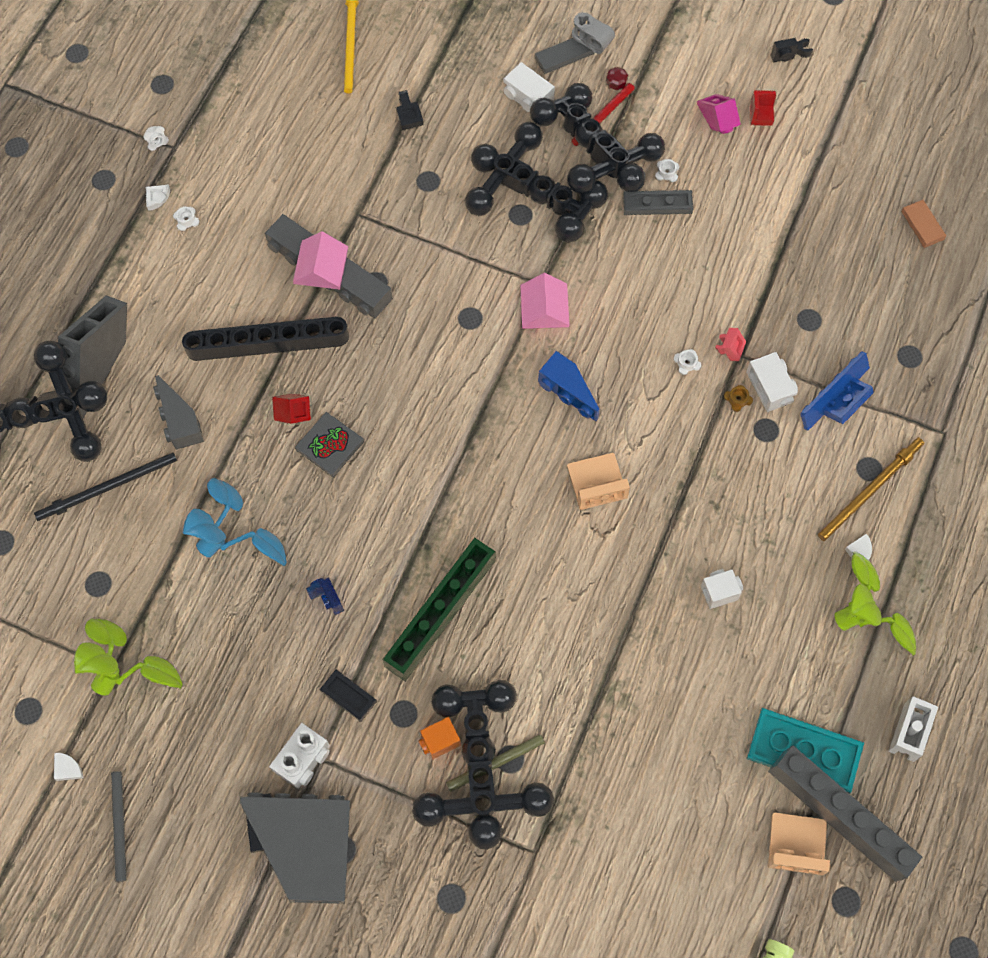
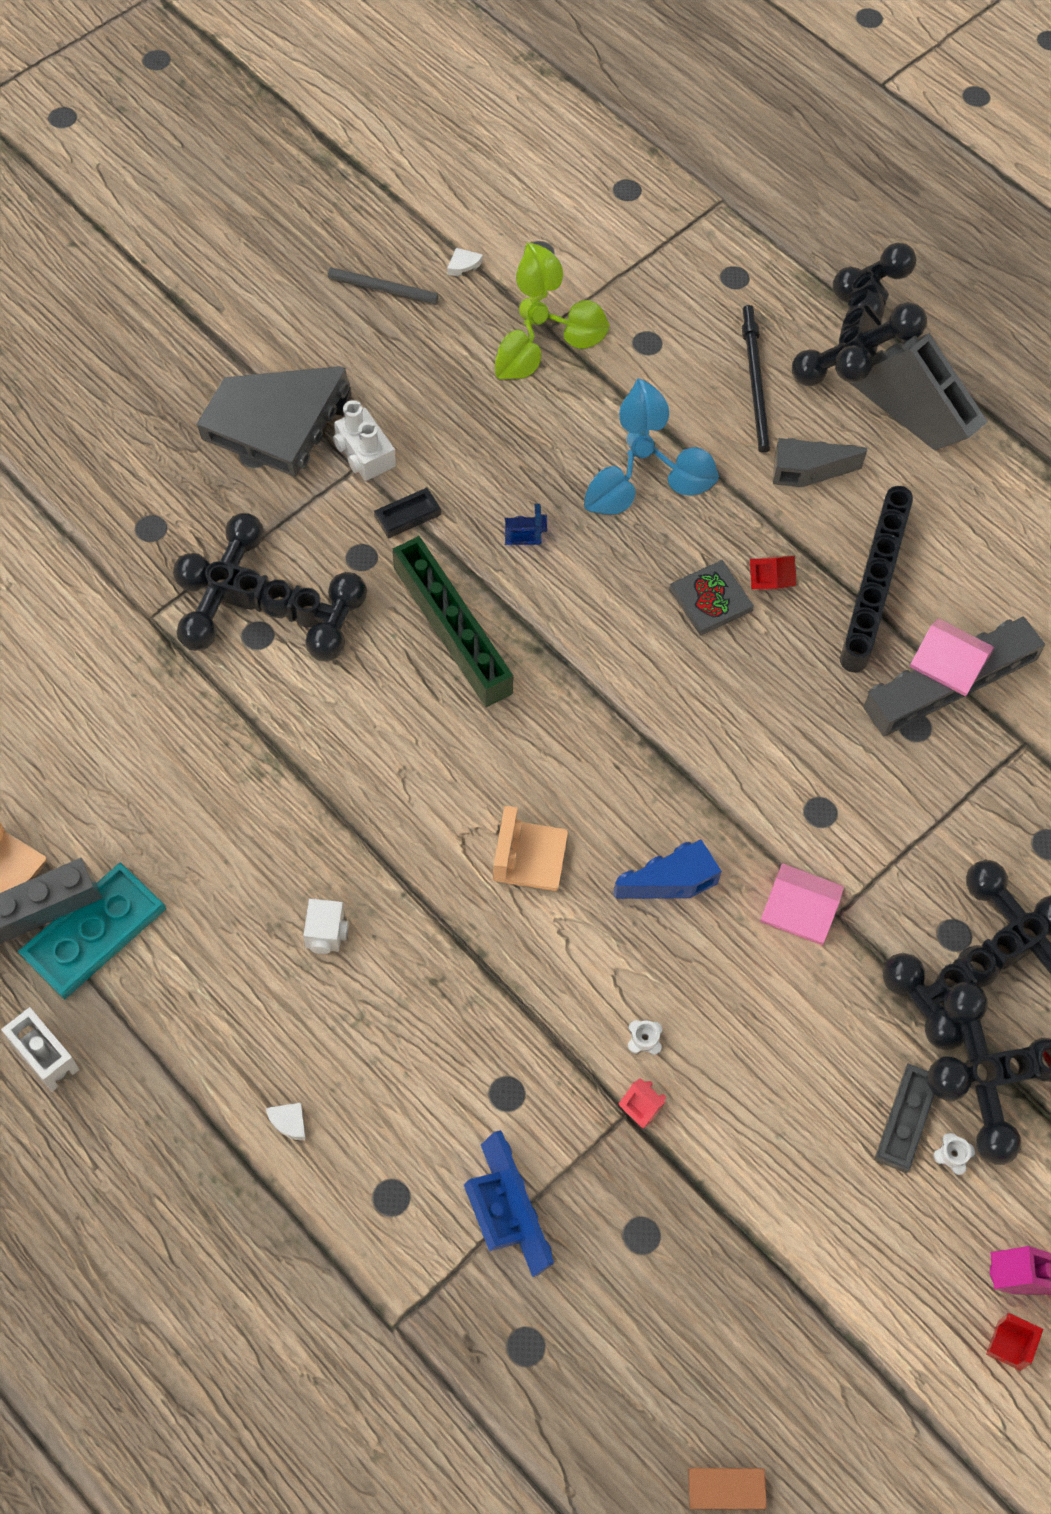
camera: 110 degrees right, 5 degrees down
orange brick [418,717,461,760] -> none
olive bar [446,734,545,792] -> none
pearl gold plate [724,385,753,412] -> none
white brick [746,352,798,412] -> none
pearl gold bar [818,437,924,541] -> none
lime plant [834,551,916,656] -> none

